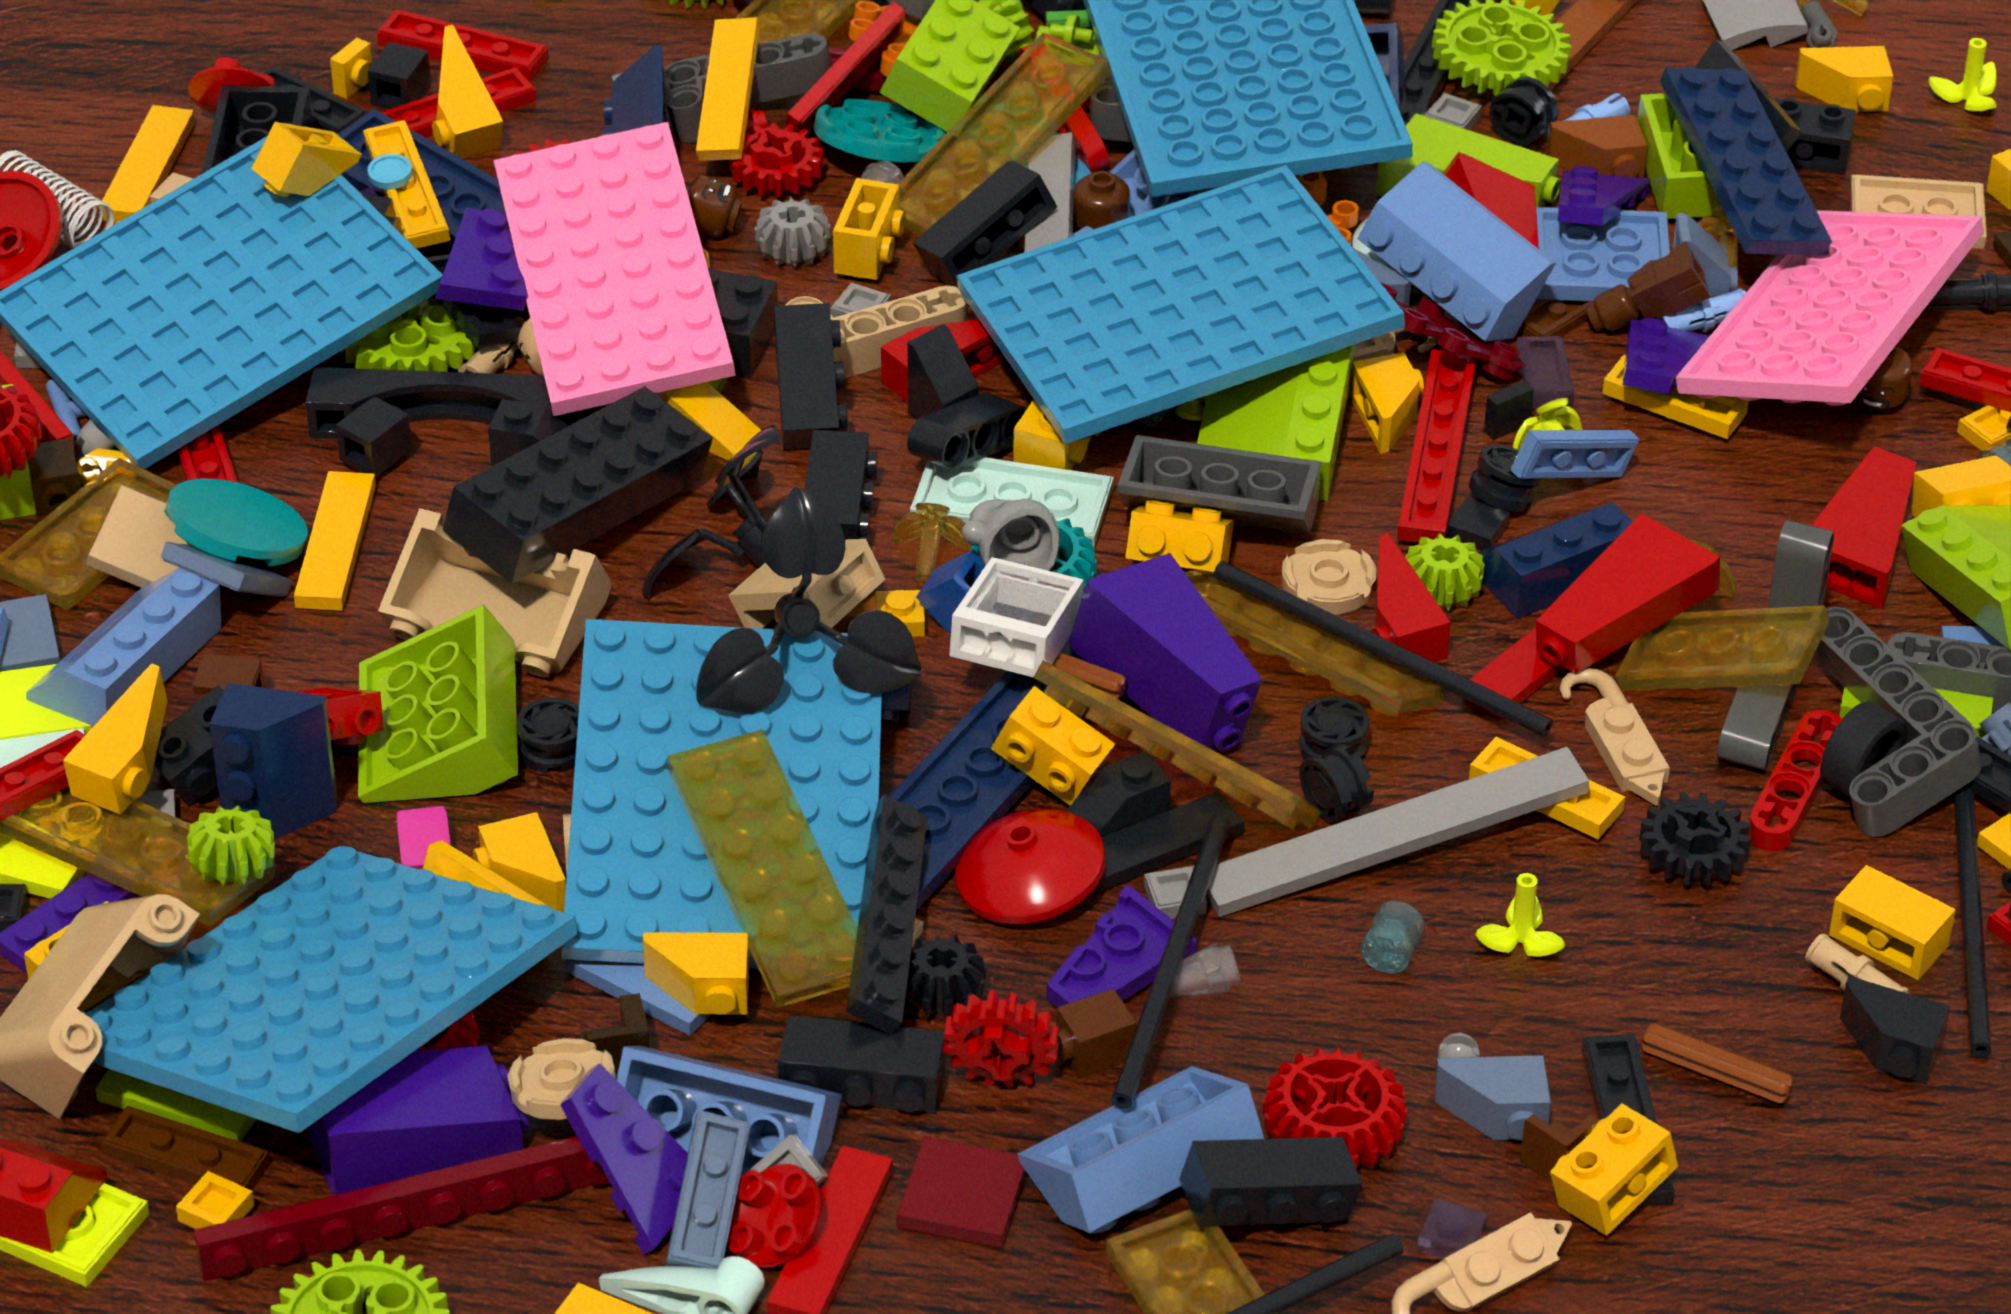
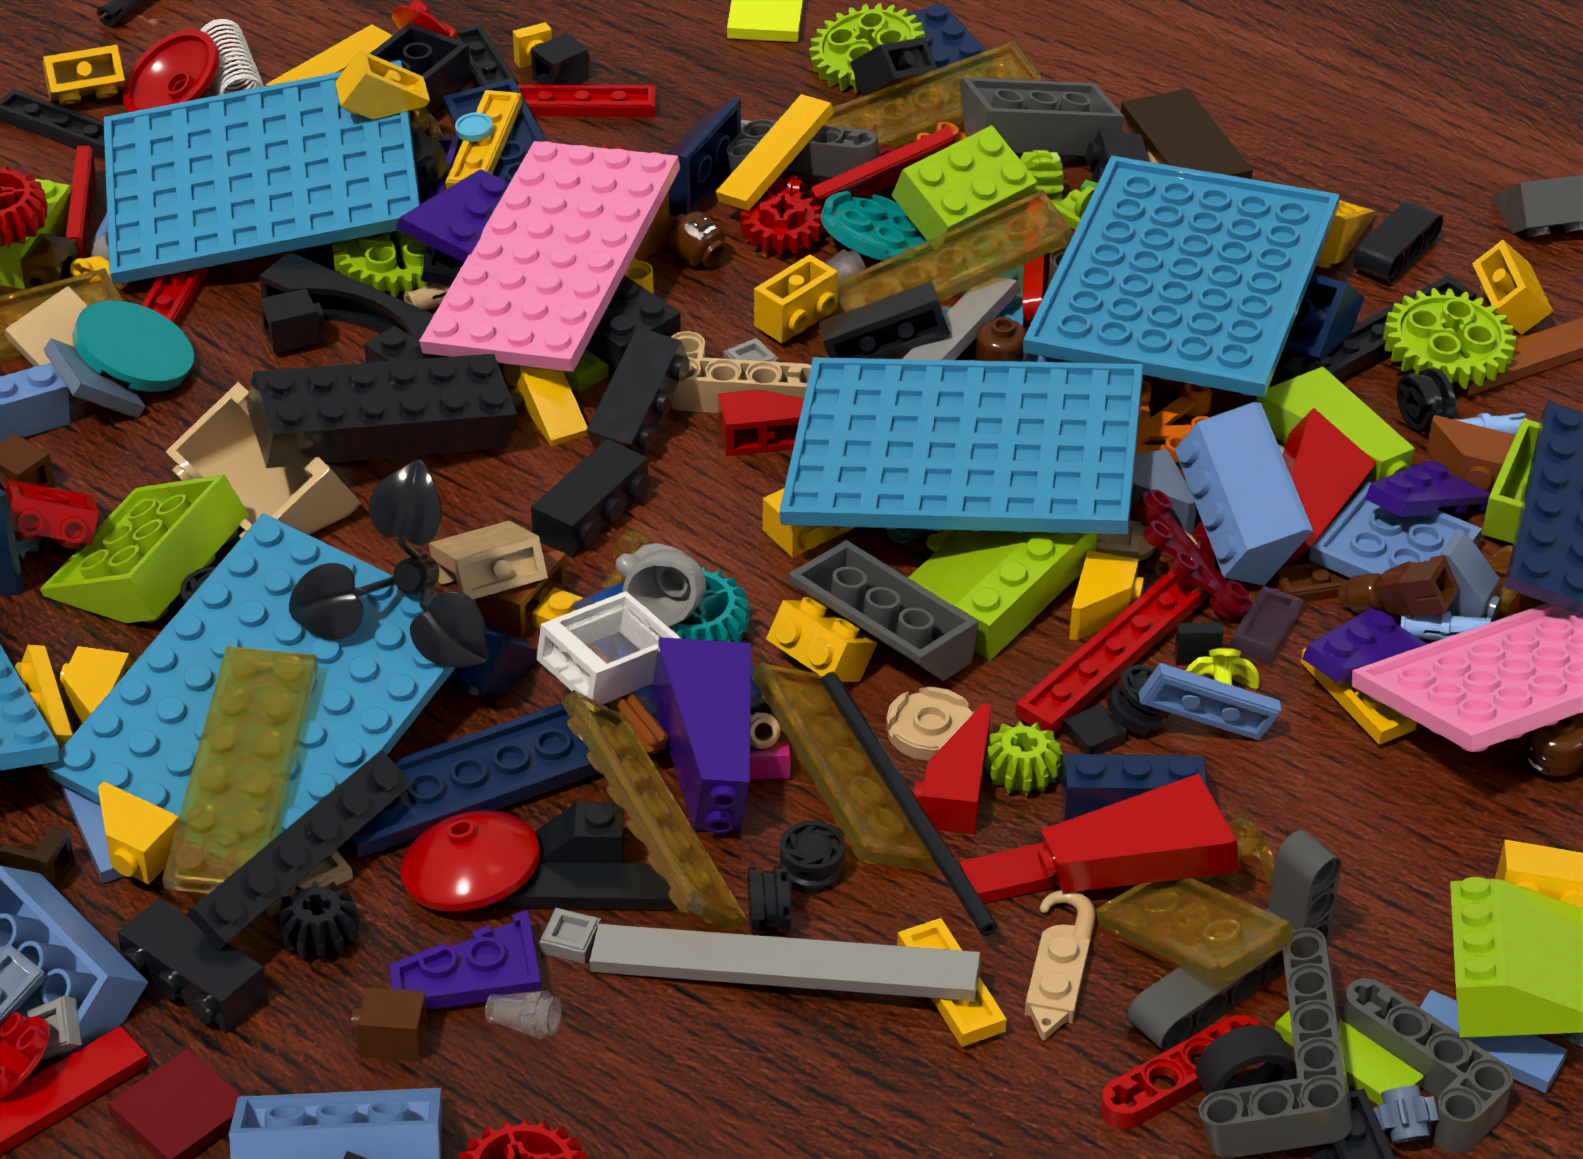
camera: 30 degrees right, 0 degrees up
yellow tile [294,471,376,611] -> none
red tile [377,9,549,82] -> none
dark pink slope [396,806,451,869] -> none
yellow slope [432,25,503,159] -> none
black plant [642,425,783,601] -> none
light grey gear [755,197,831,268] -> none
black slope [907,324,979,420] -> none
black beam [907,392,1027,470] -> none
light aqua tile [910,457,1114,549] -> none
red gear [943,991,1059,1088] -> none
yellow brick [991,686,1115,805] -> none
black piece [1111,814,1231,1109] -> none
clear light blue wheel [1360,901,1425,973] -> none
light grey tile [1424,93,1482,130] -> none
neon yellow plant [1475,873,1565,957] -> none
black gear [1639,792,1751,886] -> none
red slope [1811,446,1917,609] -> none

